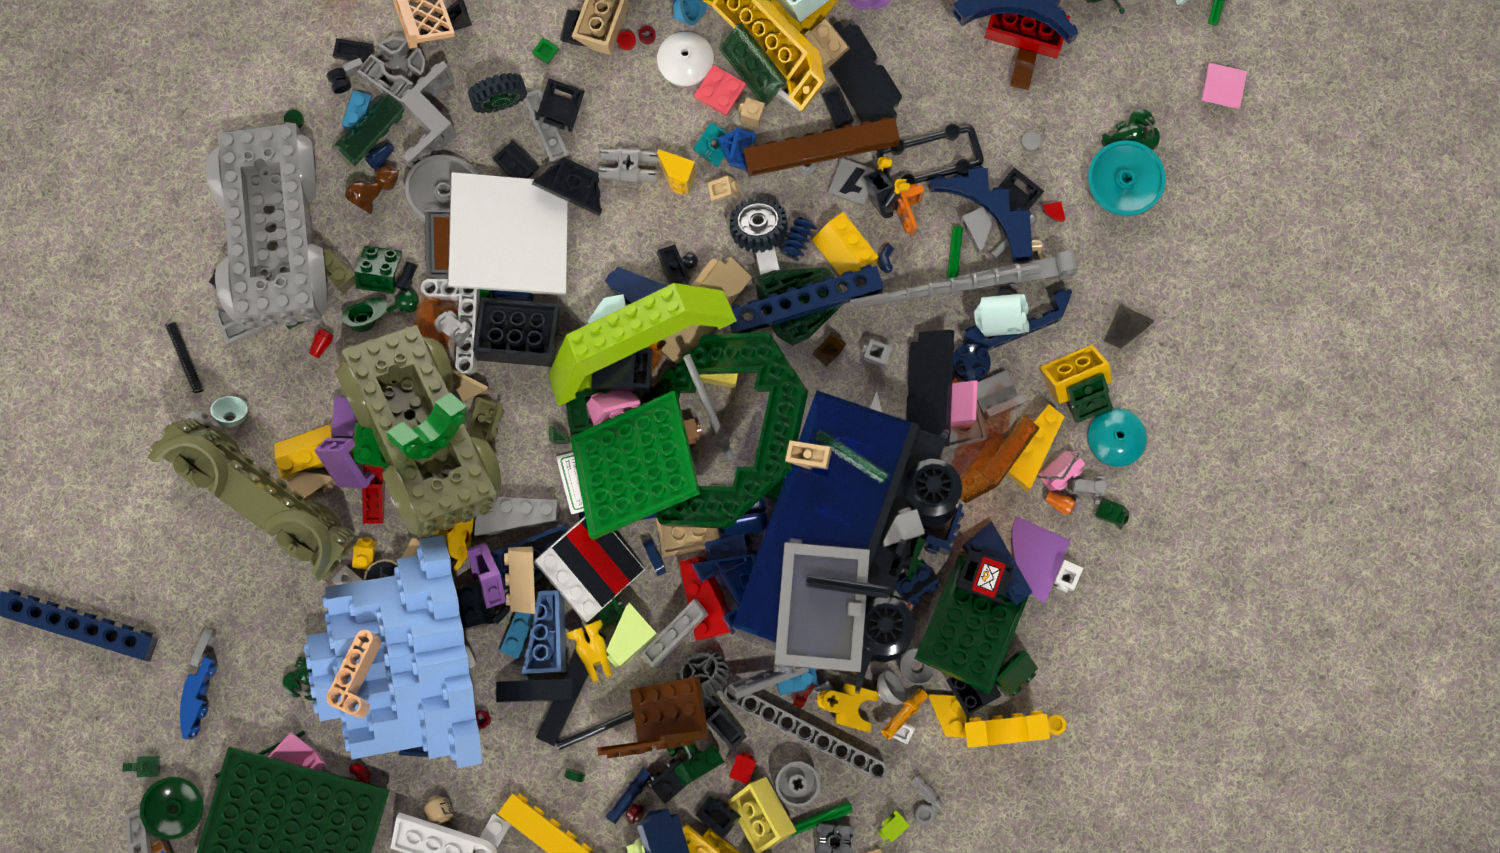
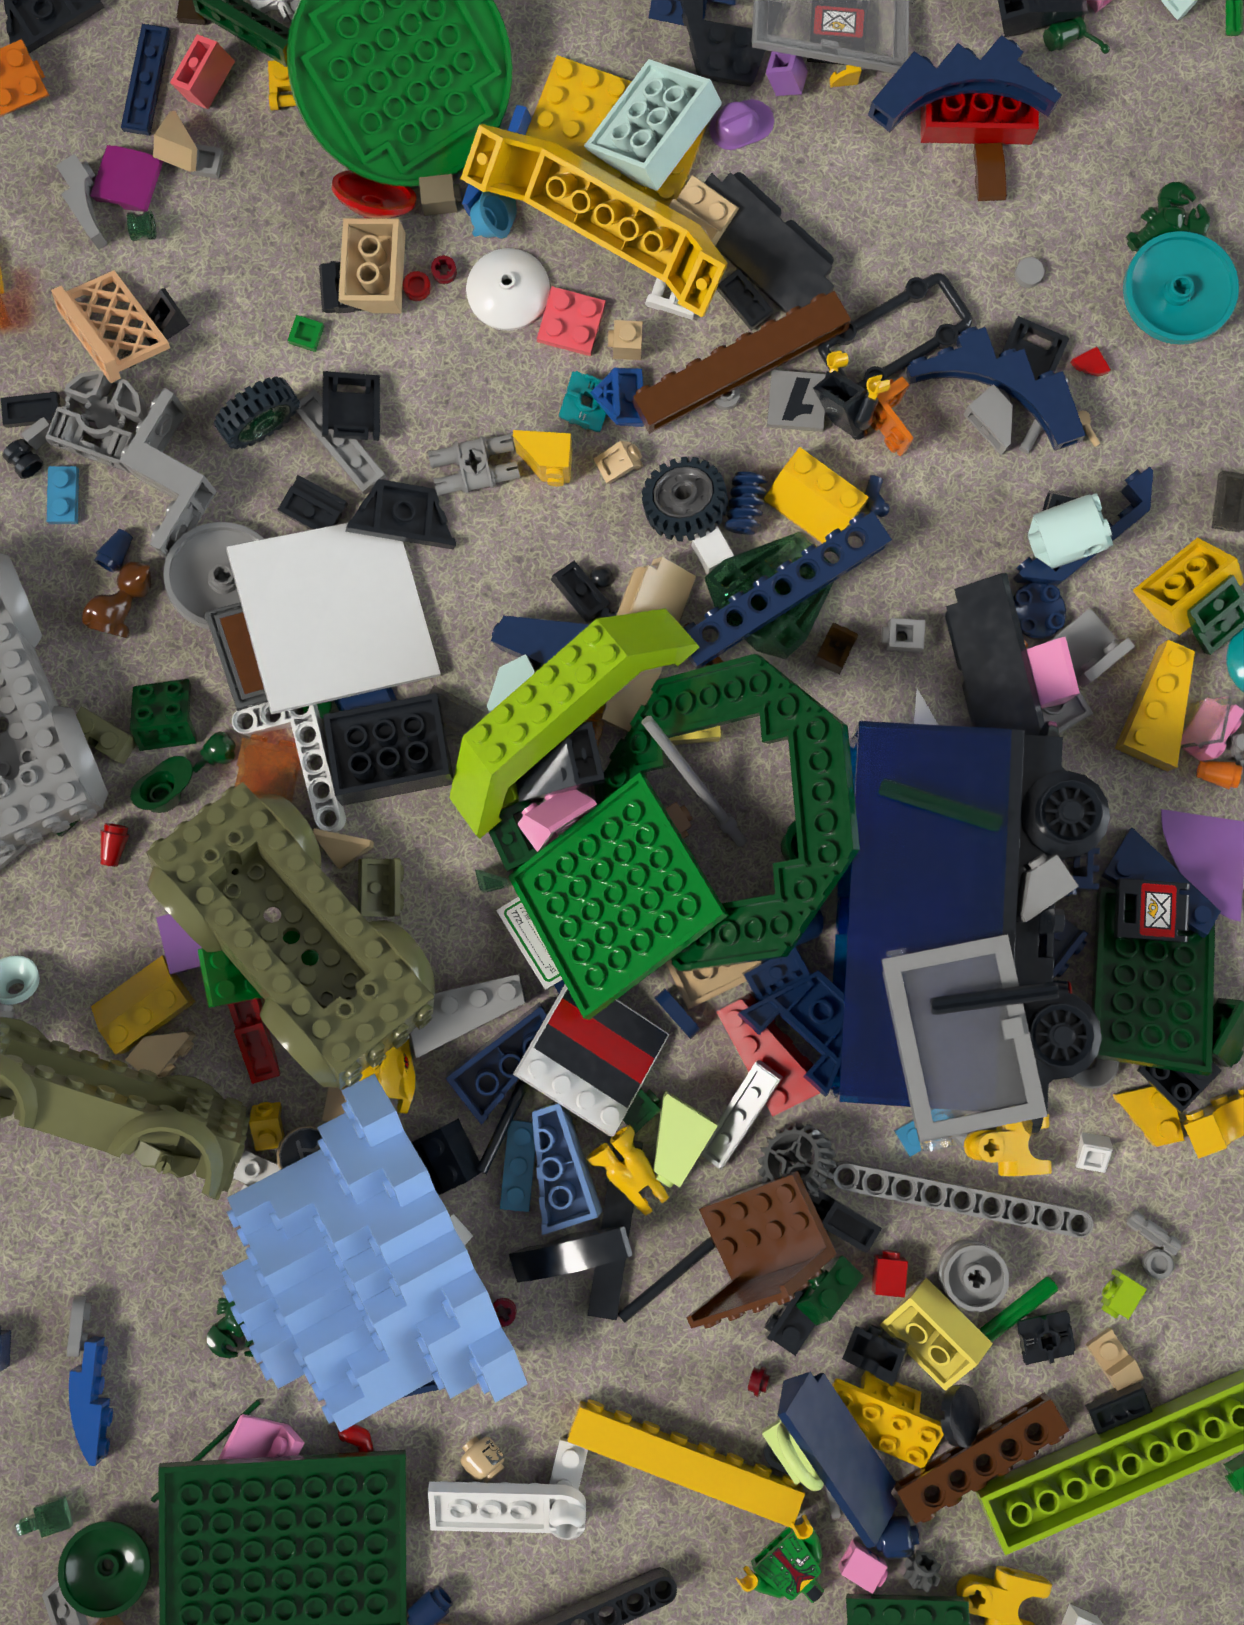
camera: 15 degrees left, 5 degrees up
medium lavender panel [314,438,375,488] -> none
light nougat beam [326,630,381,718] -> none
clear green wedge [331,93,405,166] -> none
green brick [387,393,467,460] -> none
black pin [395,262,418,291] -> none
light grey piece [435,310,472,348] -> none
medium lavender panel [467,543,506,608] -> none
tan slope [504,547,535,614] -> none
dark green tile [564,768,586,782] -> none
dark blue pin [605,767,653,824] -> none
clear green tile [719,23,788,106] -> none
light grey tile [727,665,809,699] -> none
tan slope [785,441,832,469] -> none
clear red hand [793,683,816,708] -> none
light grey piece [850,250,1078,307] -> none
light grey piece [876,670,907,705] -> none
light orange pin [881,688,928,740] -> none
green axle [946,226,963,279] -> none
clear orange panel [960,415,1040,504] -> none

